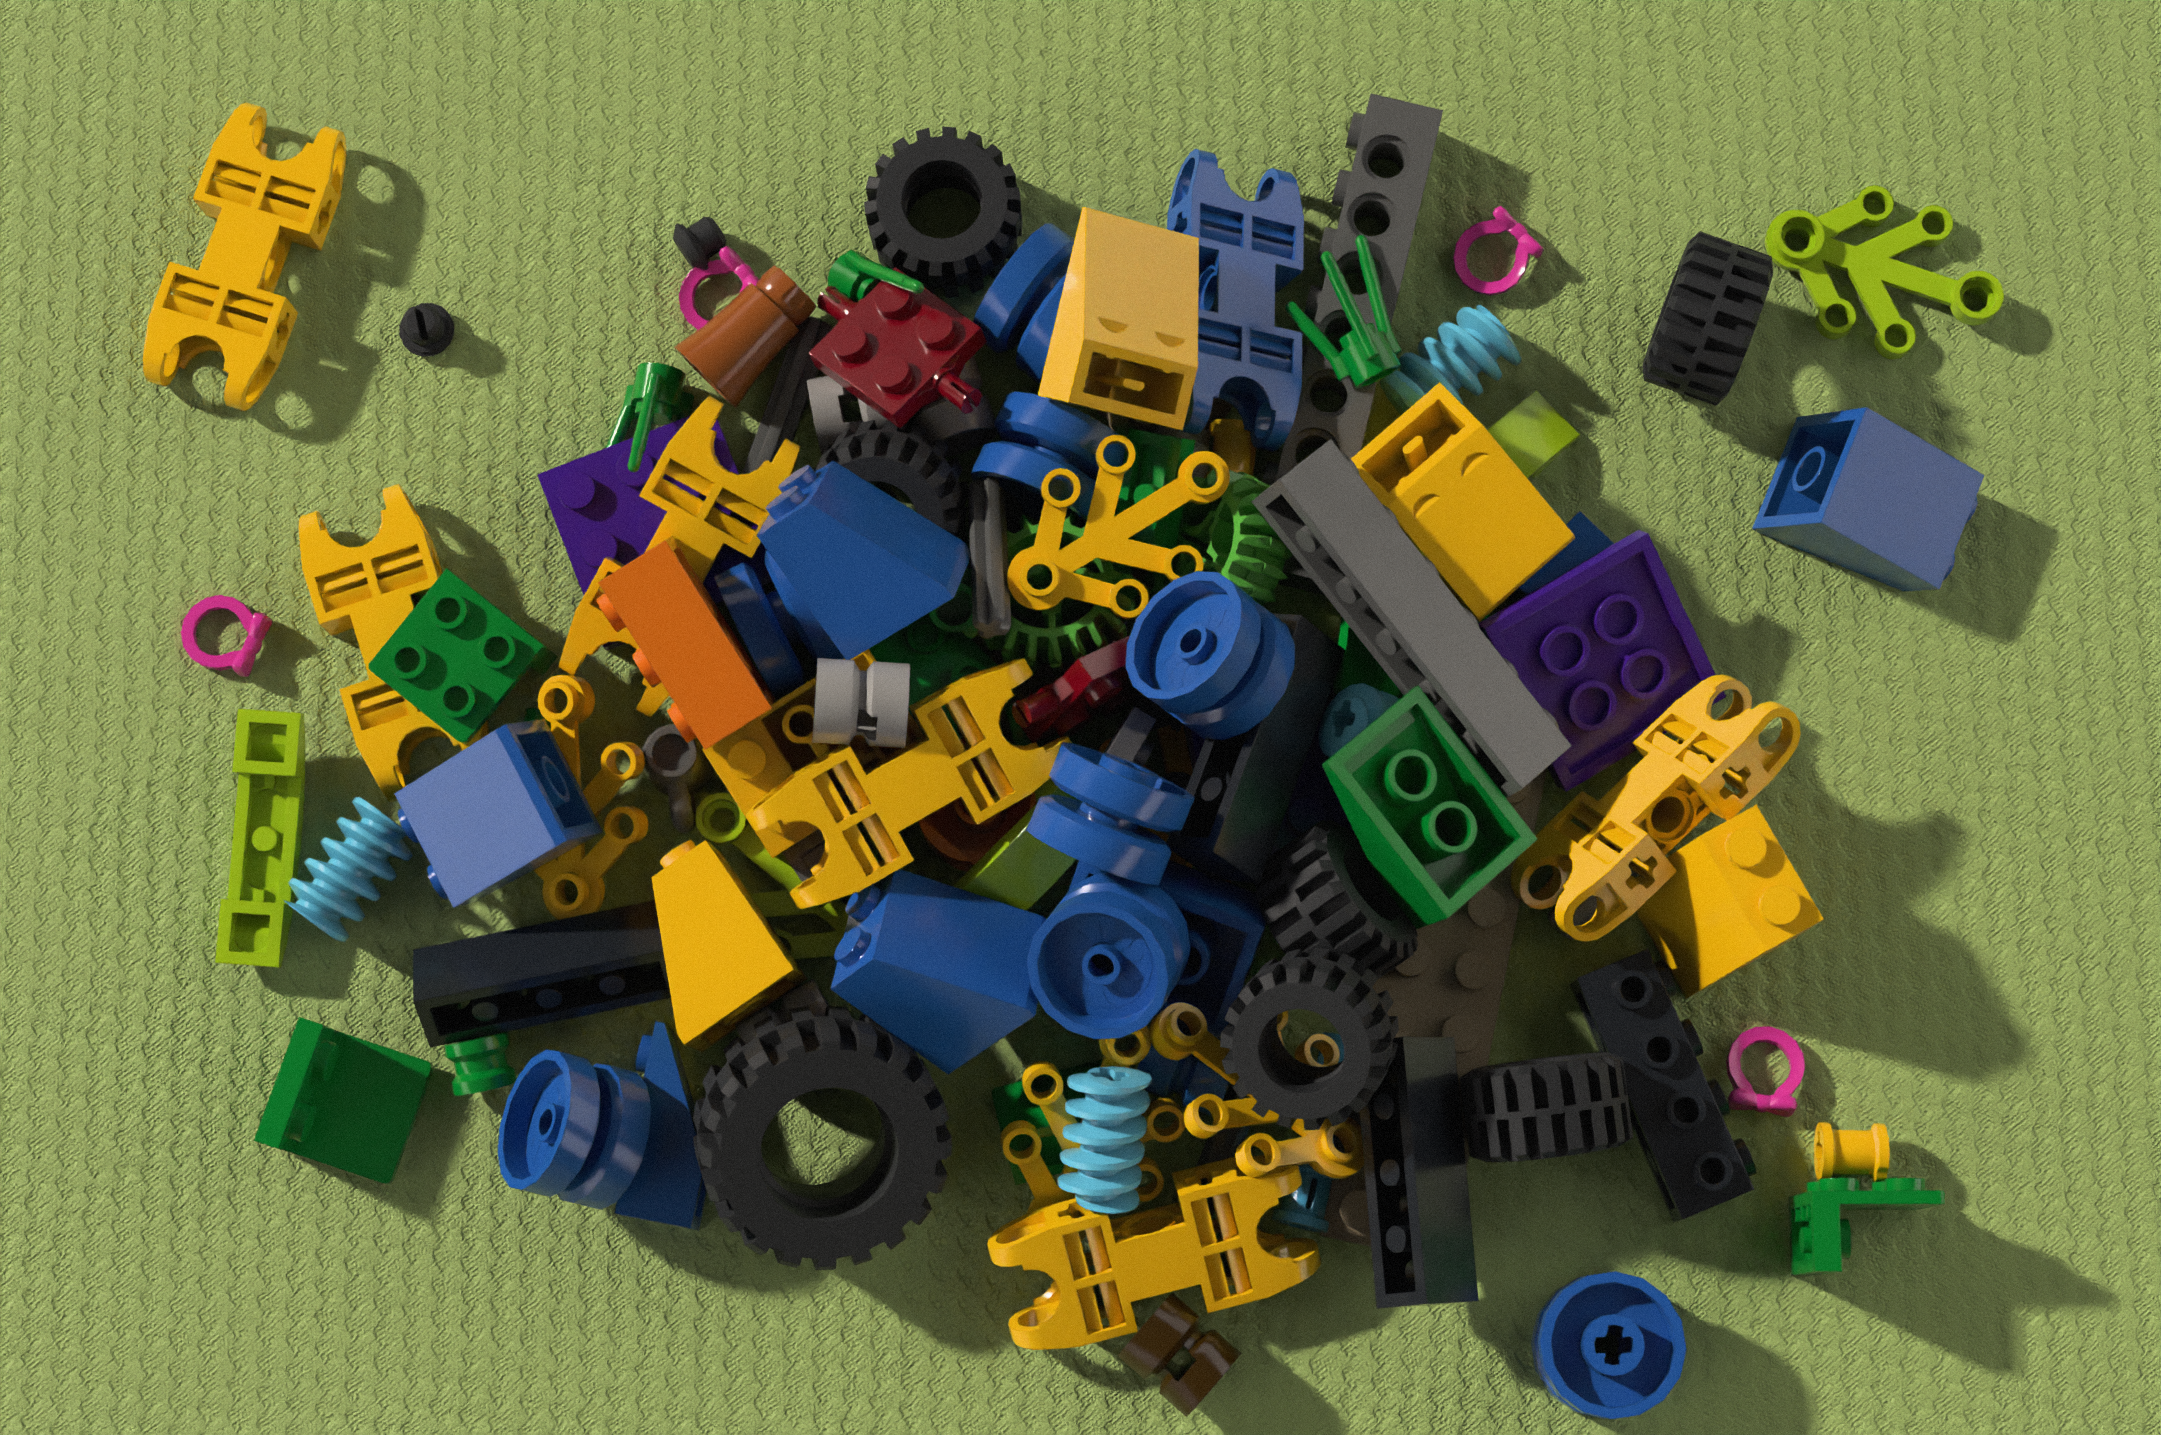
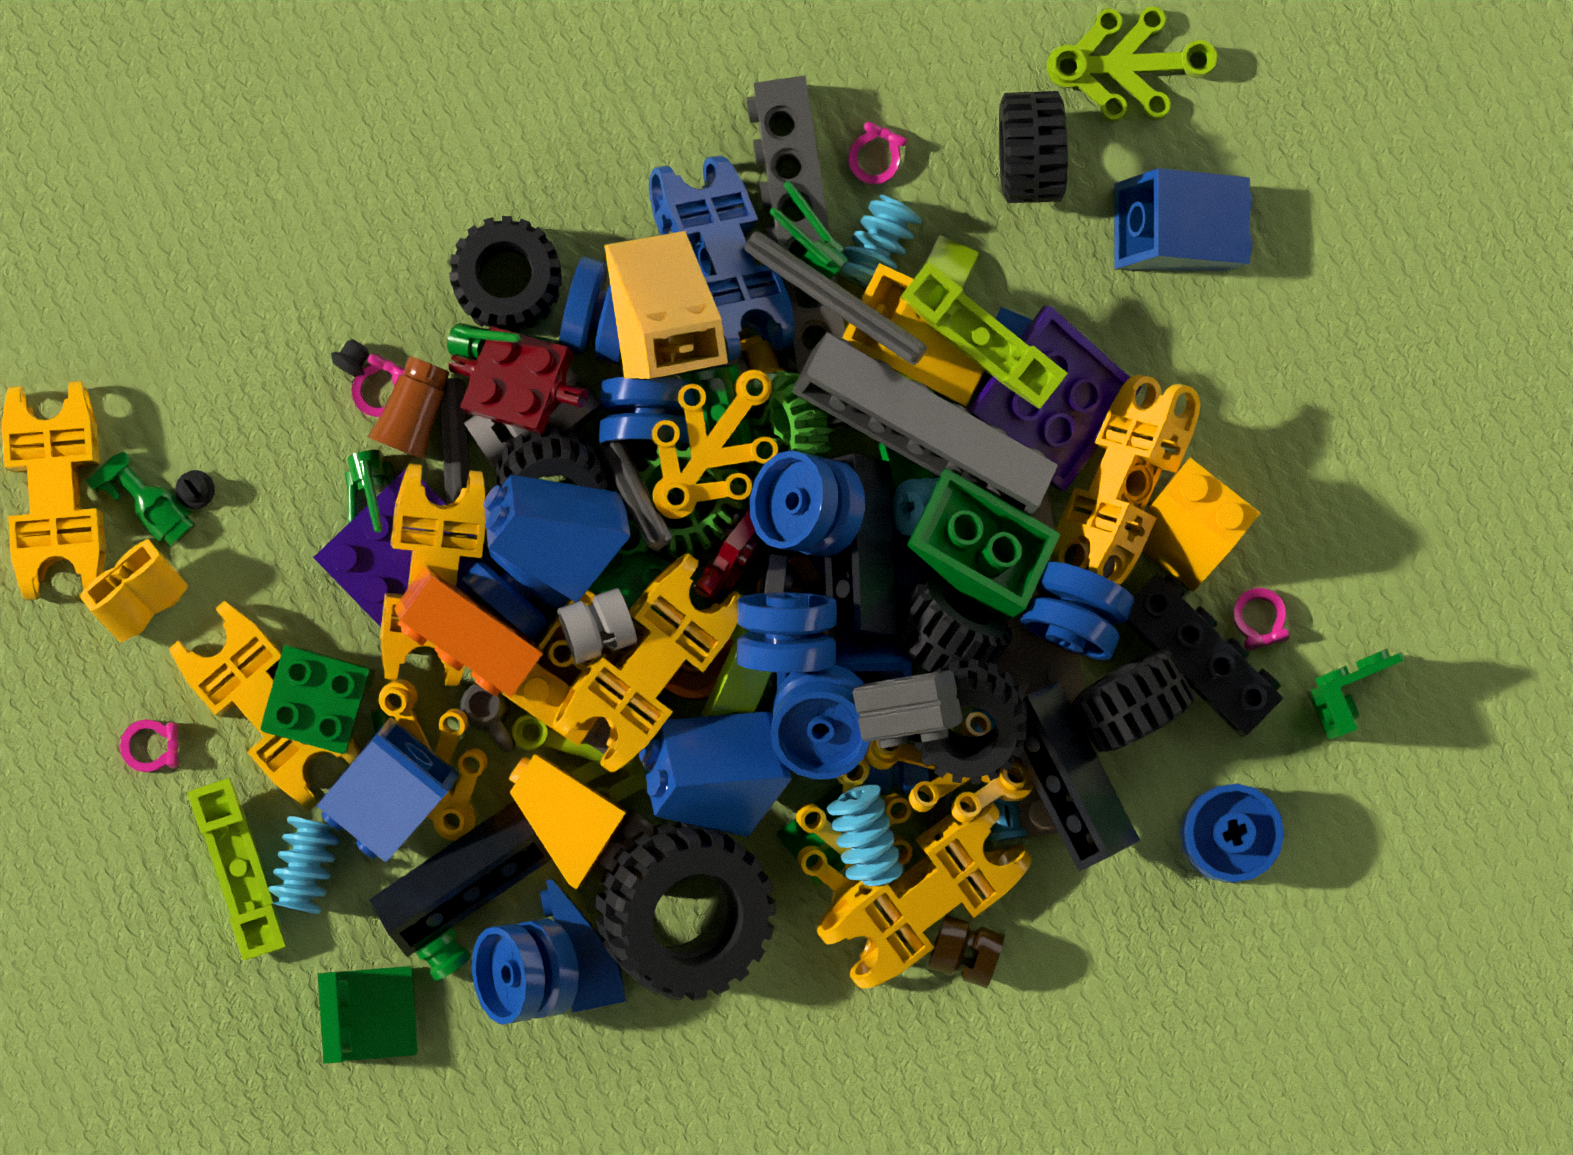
camera: 30 degrees left, 5 degrees up
yellow bush [1814,1122,1890,1182] -> none
none -> yellow brick [80,539,189,643]
none -> green piece [85,452,195,547]
none -> dark grey axle [744,232,927,365]
none -> dark grey brick [853,670,963,748]
none -> lime slope [900,261,1068,409]
none -> blue wheel [1020,562,1134,660]

